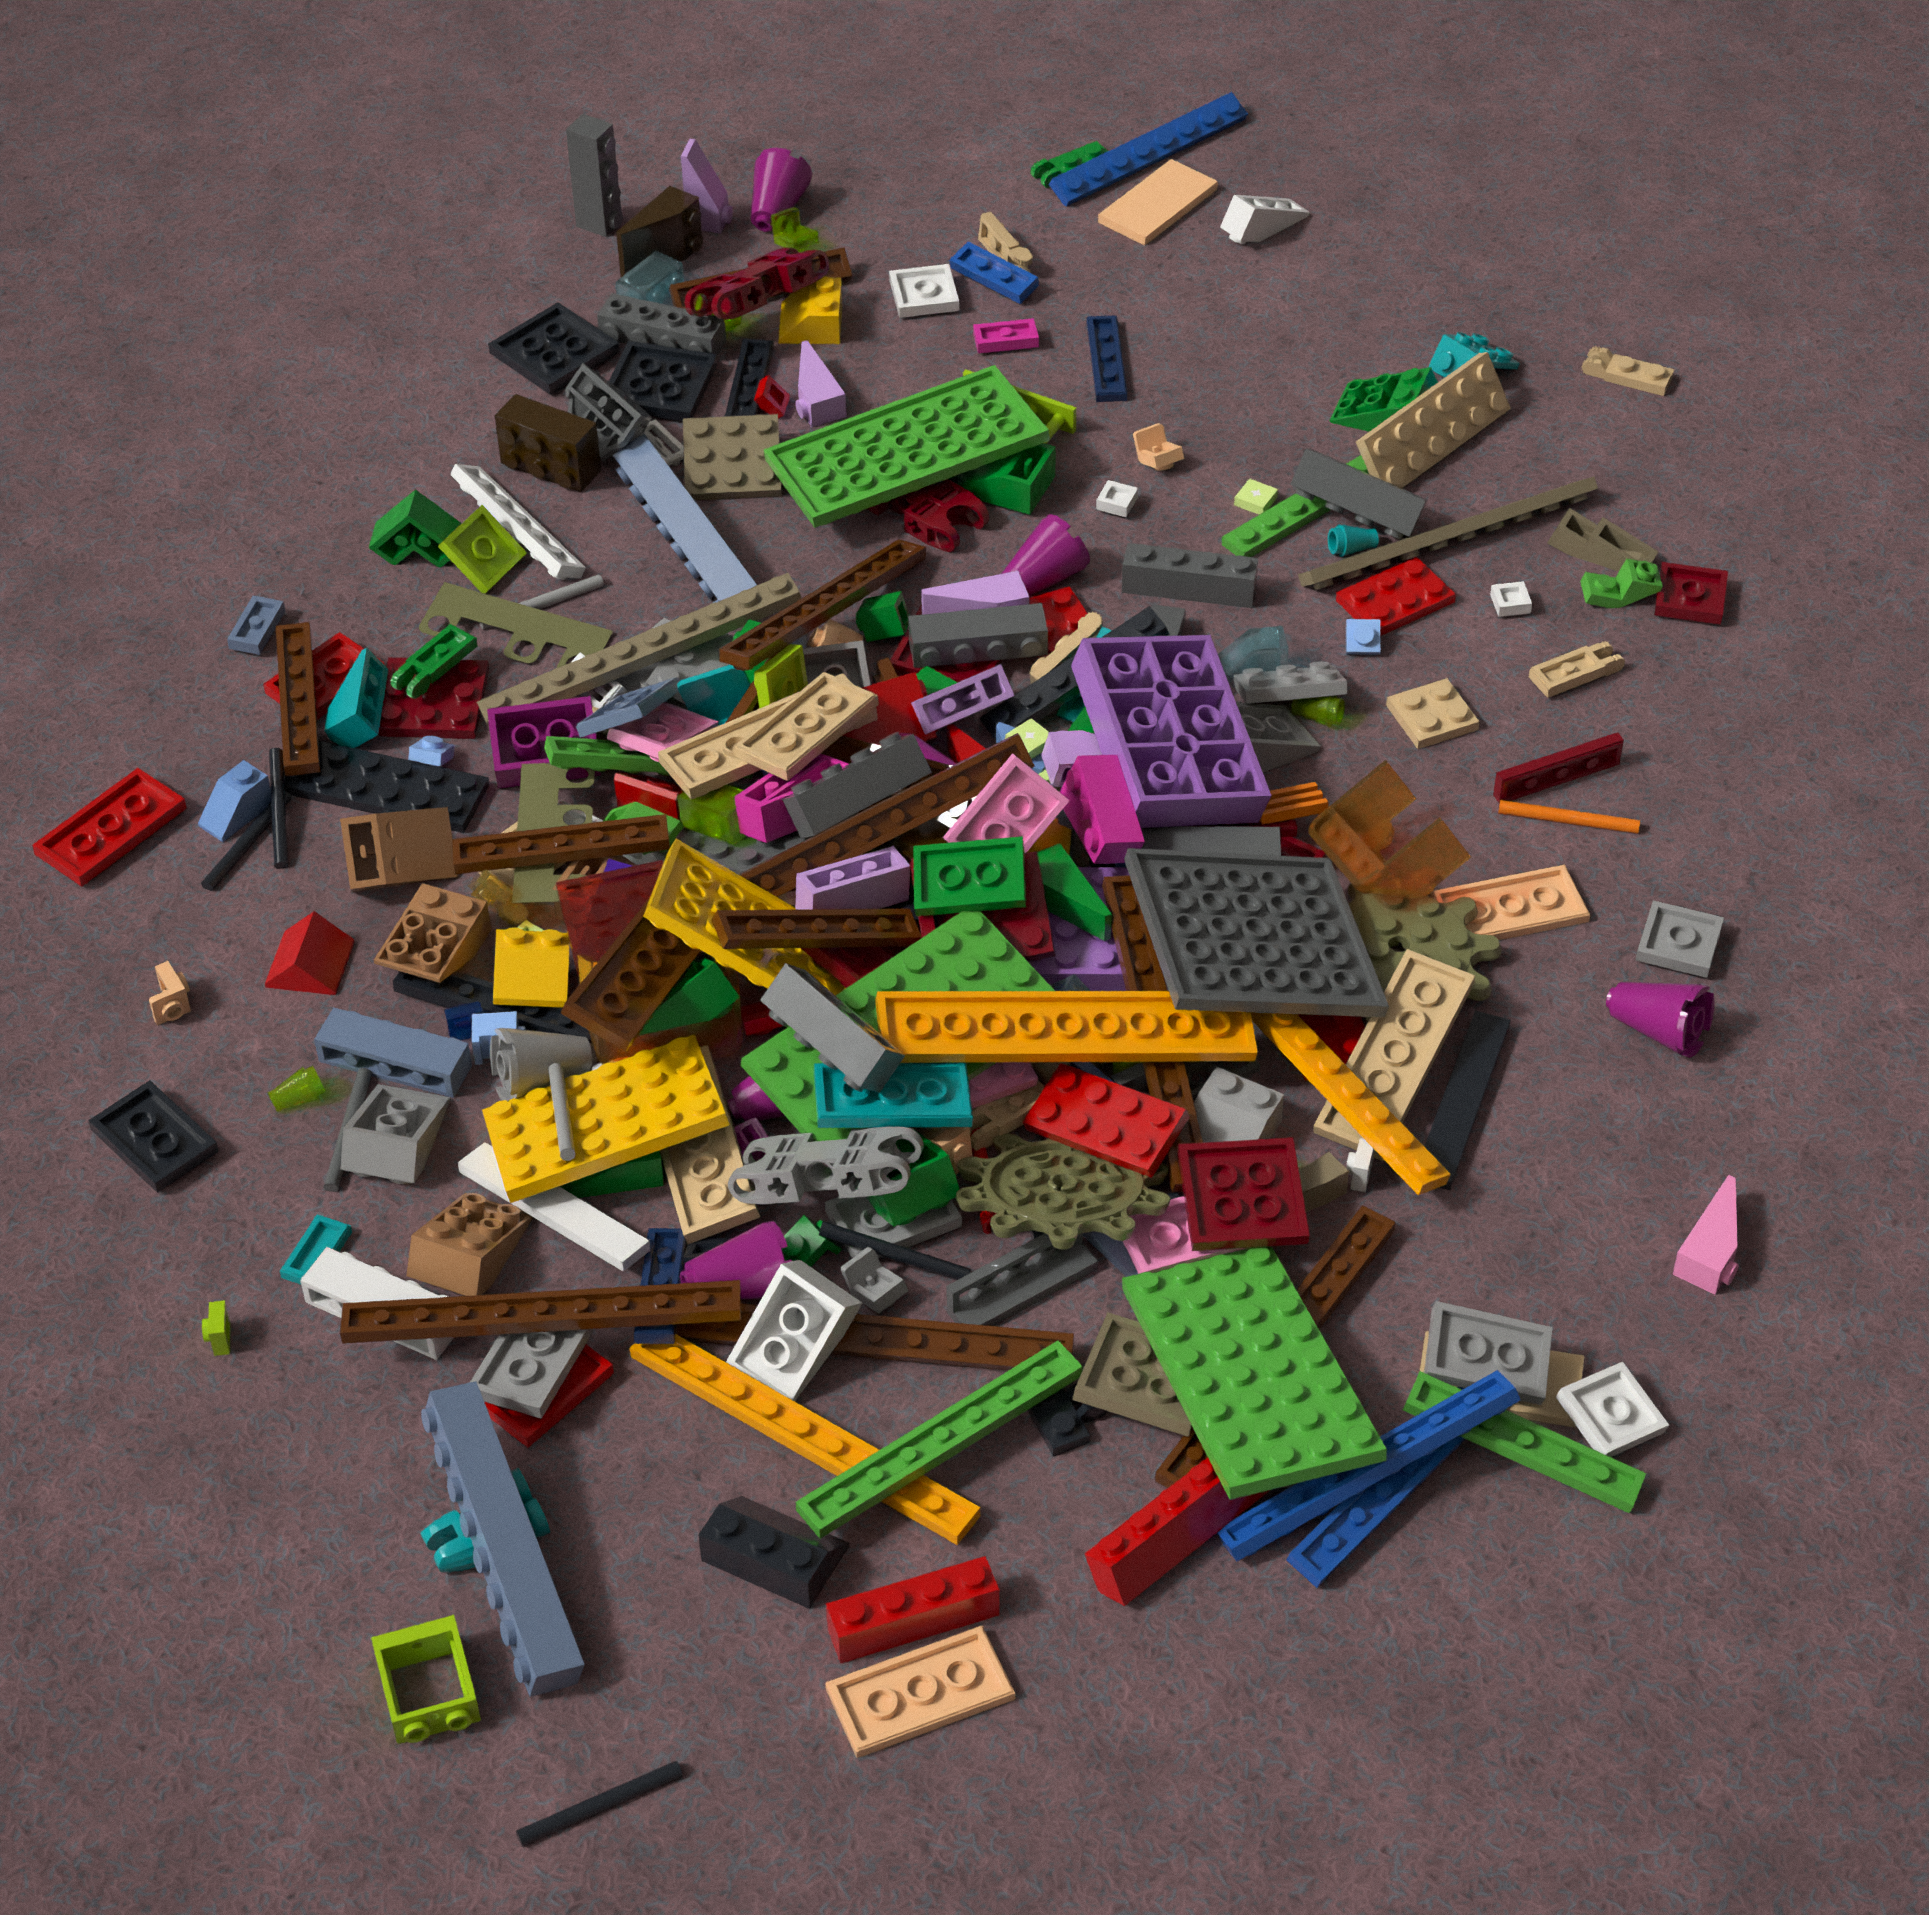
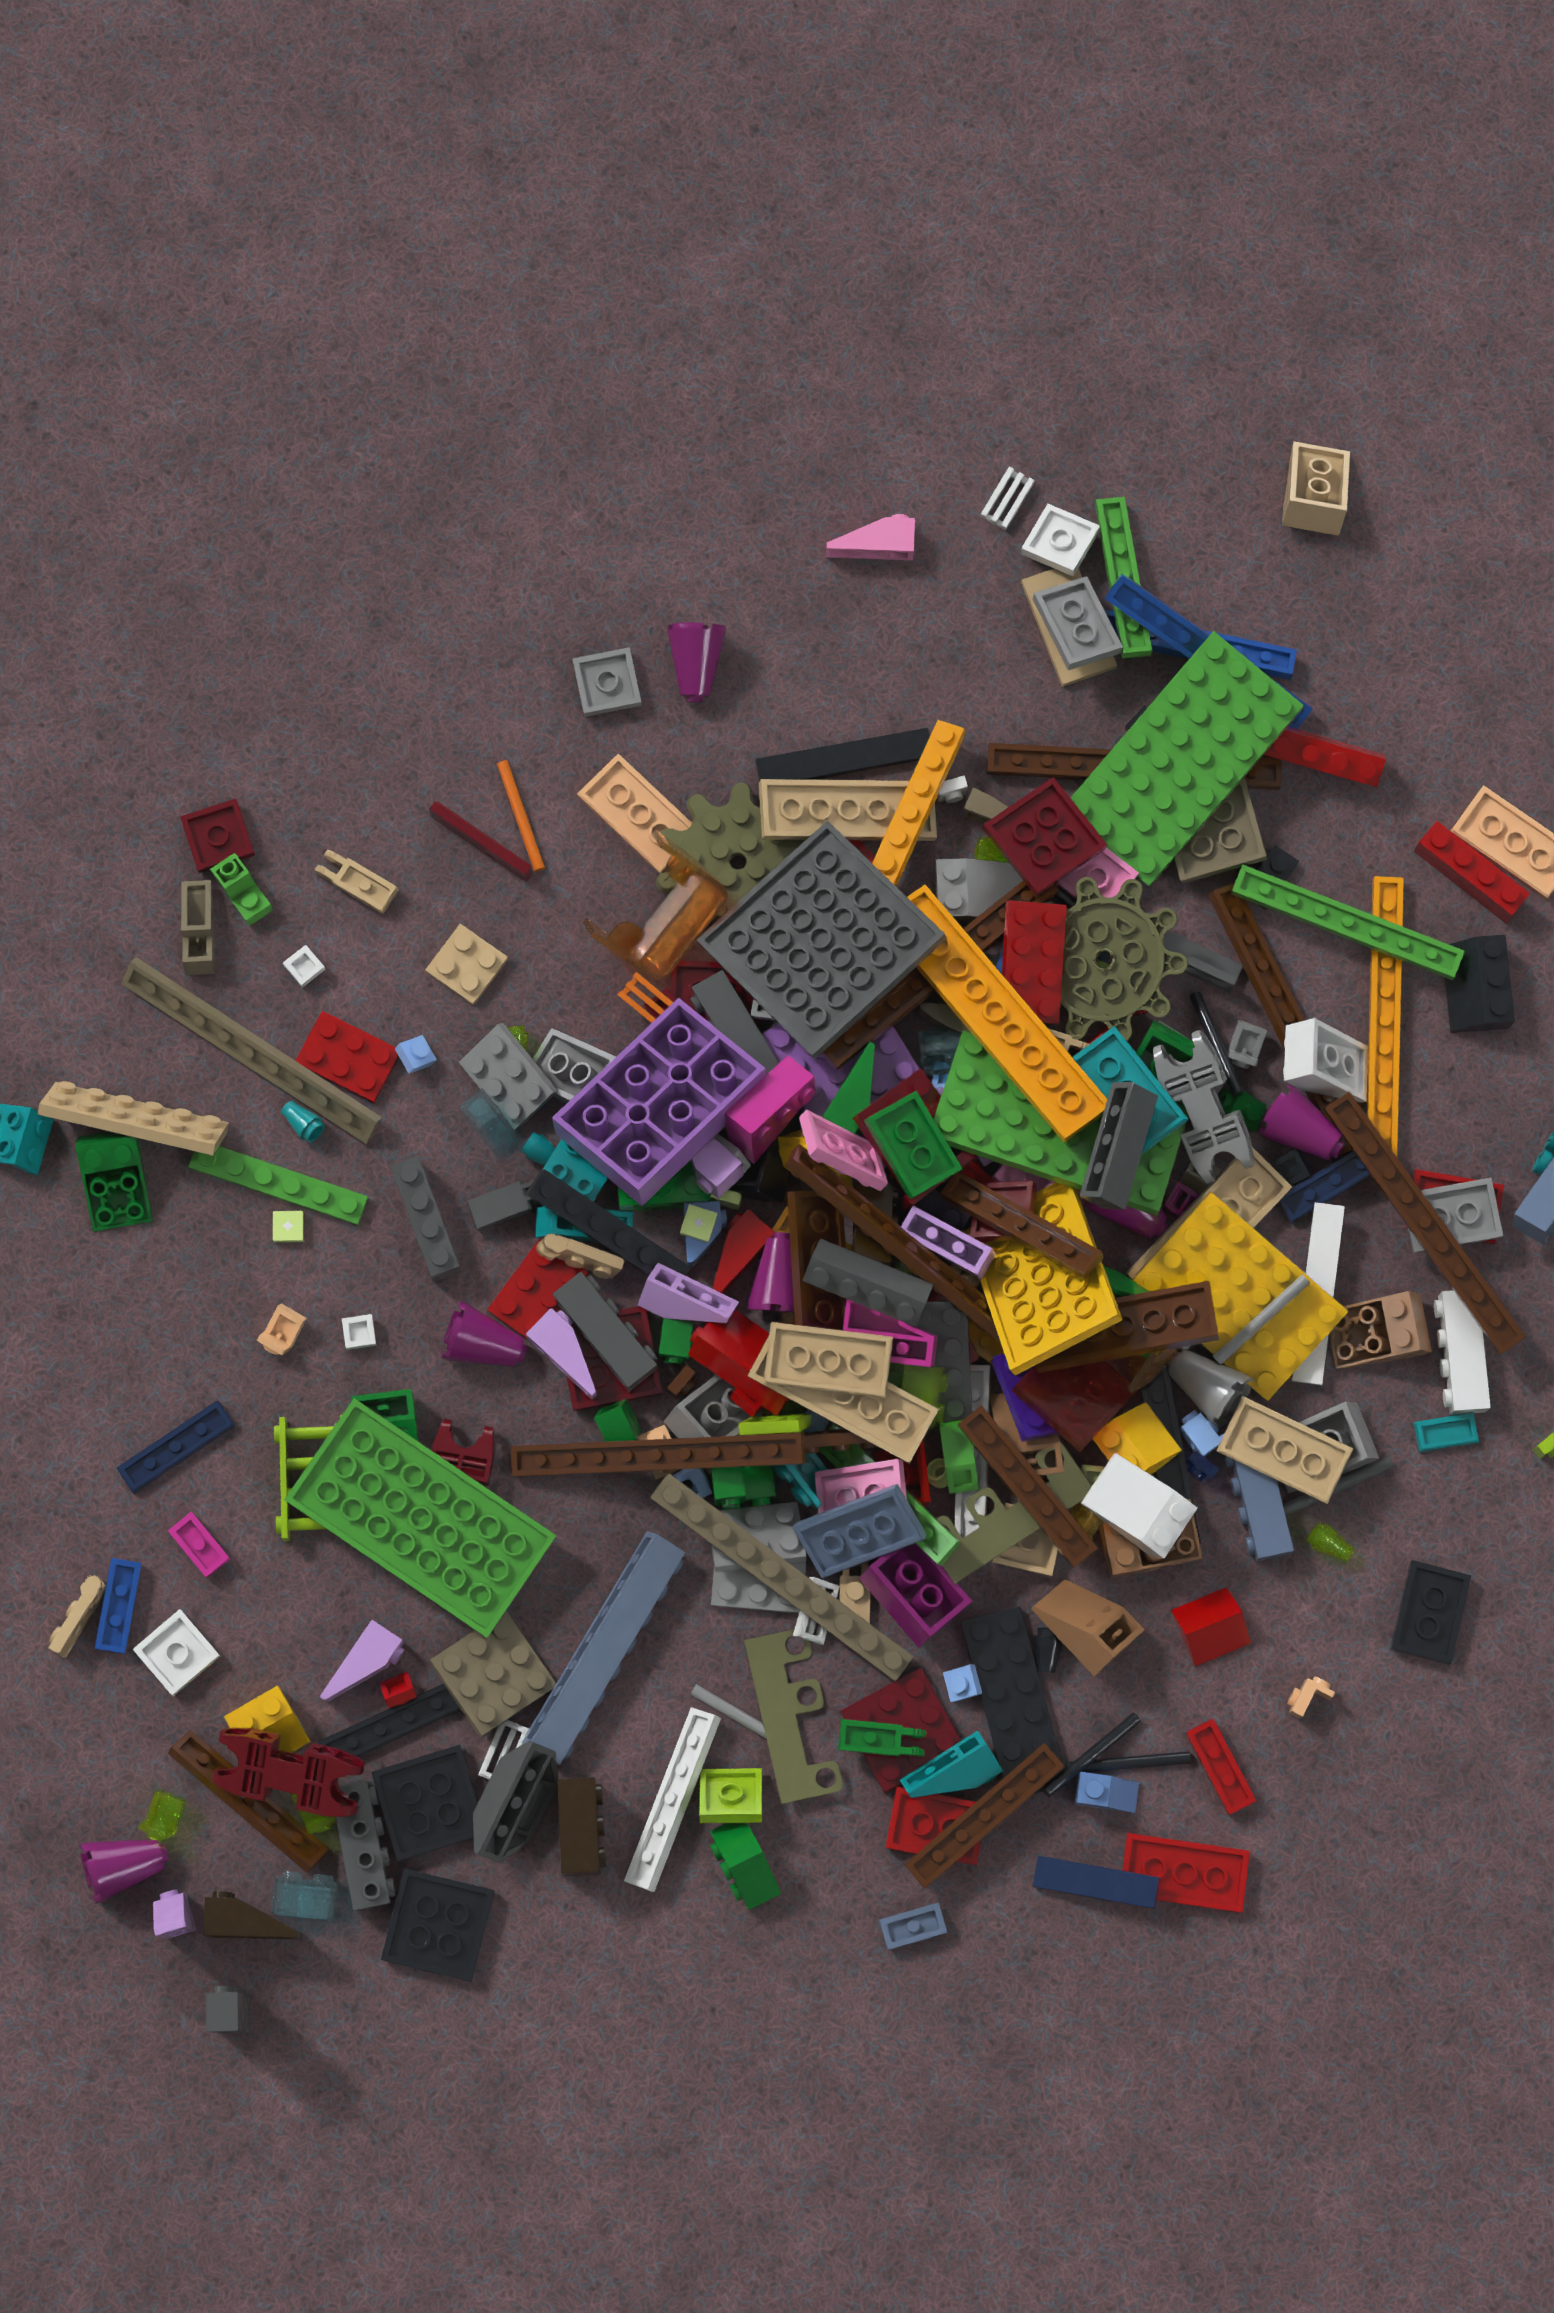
camera: 125 degrees left, 30 degrees up
dark grey brick [1290,448,1428,540] -> none
none -> white tile [980,466,1034,531]
none -> dark blue tile [1033,1856,1160,1909]
none -> white slope [1081,1453,1197,1558]
none -> red plate [1185,1718,1257,1816]
none -> tan tile [1217,1396,1353,1504]
none -> tan slope [1282,441,1350,536]

